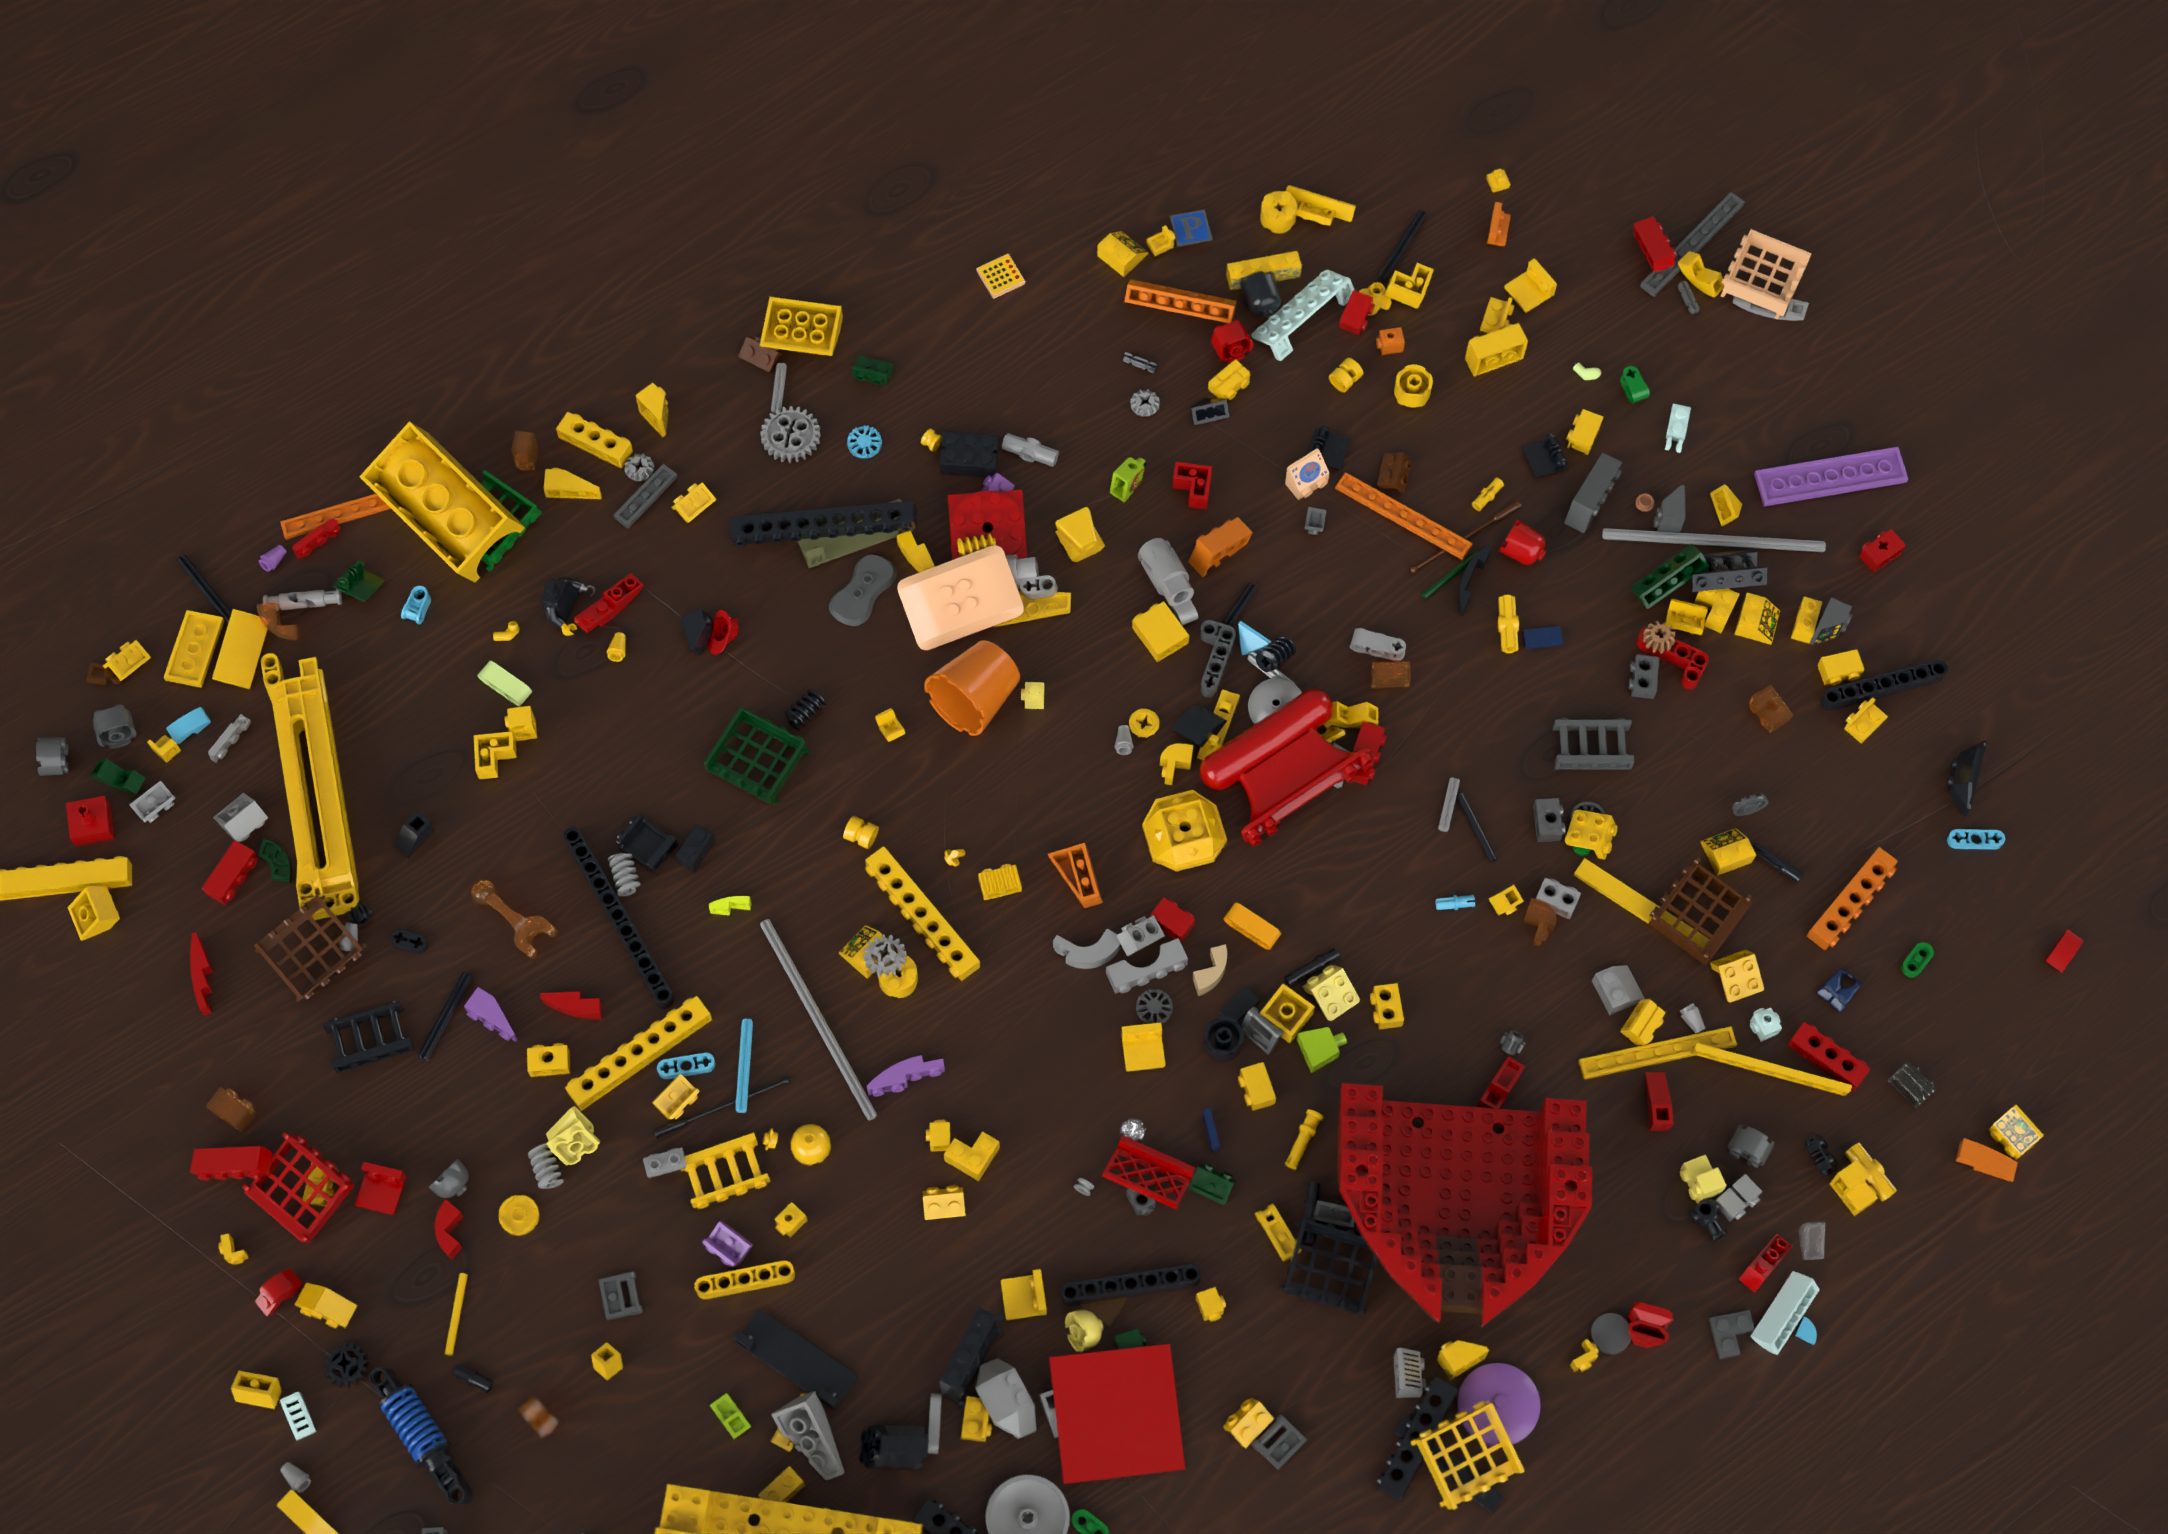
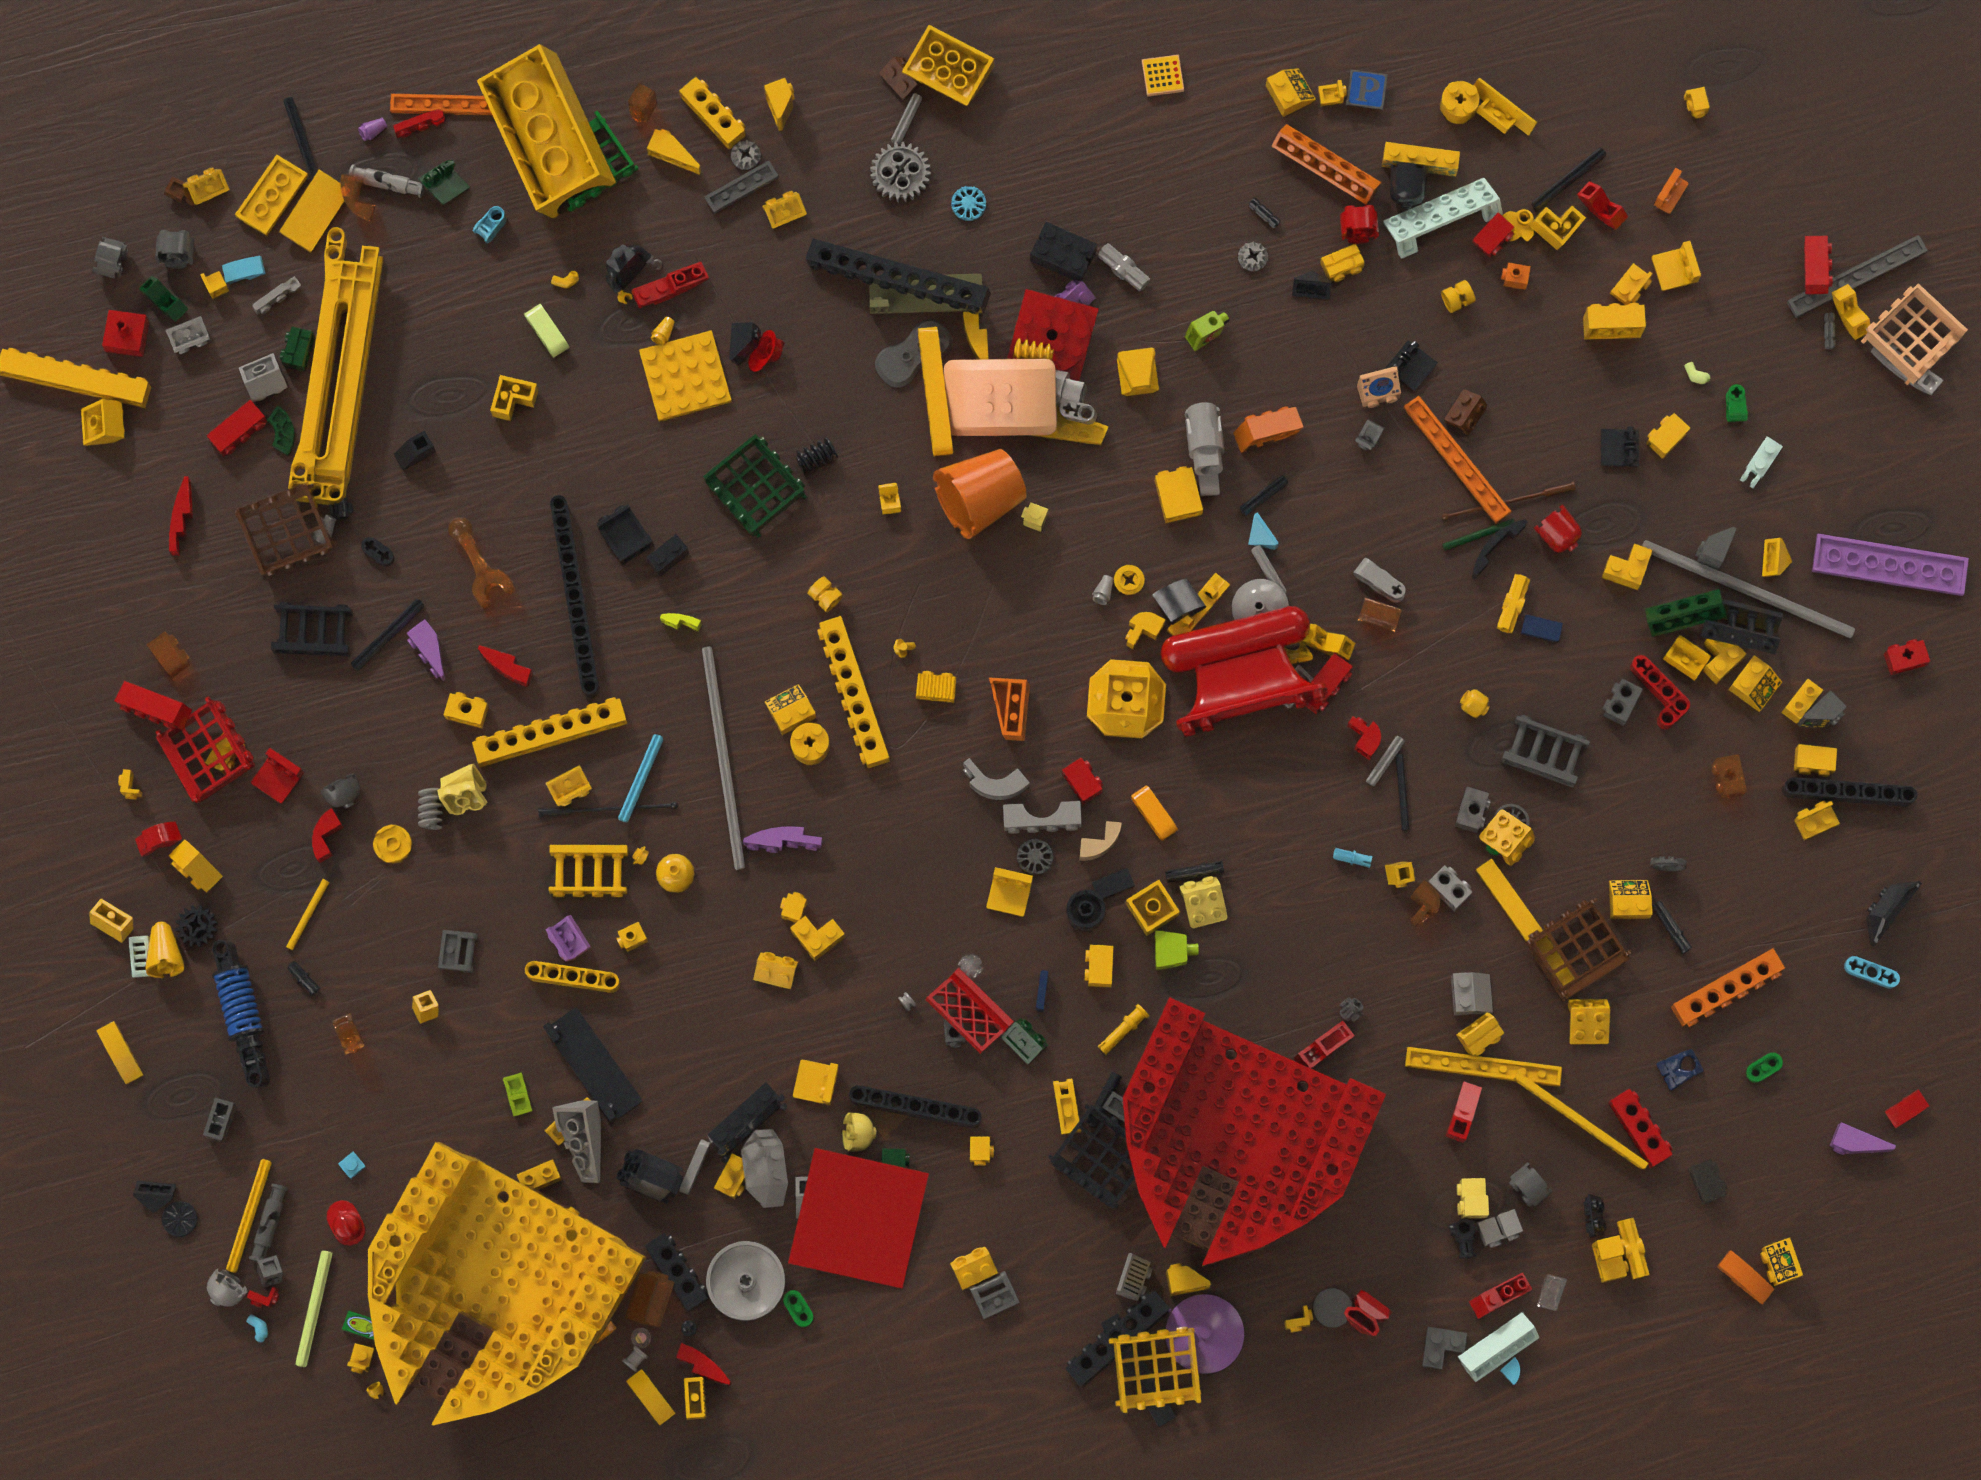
camera: 20 degrees right, 10 degrees up
light grey cone [281,1462,311,1493] -> none
yellow brick [505,706,537,741] -> none
light grey piece [608,853,640,896] -> none
light grey bracket [643,1148,687,1178] -> none
medium azure beam [657,1053,715,1079] -> none
dark green bracket [852,355,894,386] -> none
light grey gear [863,935,907,978] -> none
yellow wheel [921,428,943,452] -> none
light grey brick [1116,915,1165,956] -> none
red brick [1173,462,1212,509] -> none
dark grey beam [1200,620,1236,698] -> none
dark grey plate [1241,1006,1284,1055] -> none
black piece [1256,636,1296,673] -> none
yellow brick [1370,983,1404,1029] -> none
yellow brick [1394,364,1433,407] -> none
yellow pin [1472,477,1504,511] -> none
yellow tile [1487,168,1510,193] -> none
dark grey wedge [1564,452,1622,533] -> none
nougat plate [1635,493,1654,512] -> none
medium nougat gear [1643,621,1676,654] -> none
light grey cone [1680,1003,1705,1034] -> none
light aqua brick [1750,1008,1782,1042] -> none
none -> yellow cone [145,922,184,978]
none -> dark green brick [280,327,315,372]
none -> yellow plate [639,330,732,422]
none -> yellow beam [918,327,953,456]
none -> red brick [1347,716,1381,760]
none -> yellow head [1460,689,1490,718]
none -> red brick [1577,181,1628,230]
none -> yellow brick [1602,544,1652,590]
none -> yellow brick [1684,87,1710,118]
none -> medium lavender slope [1829,1122,1896,1155]

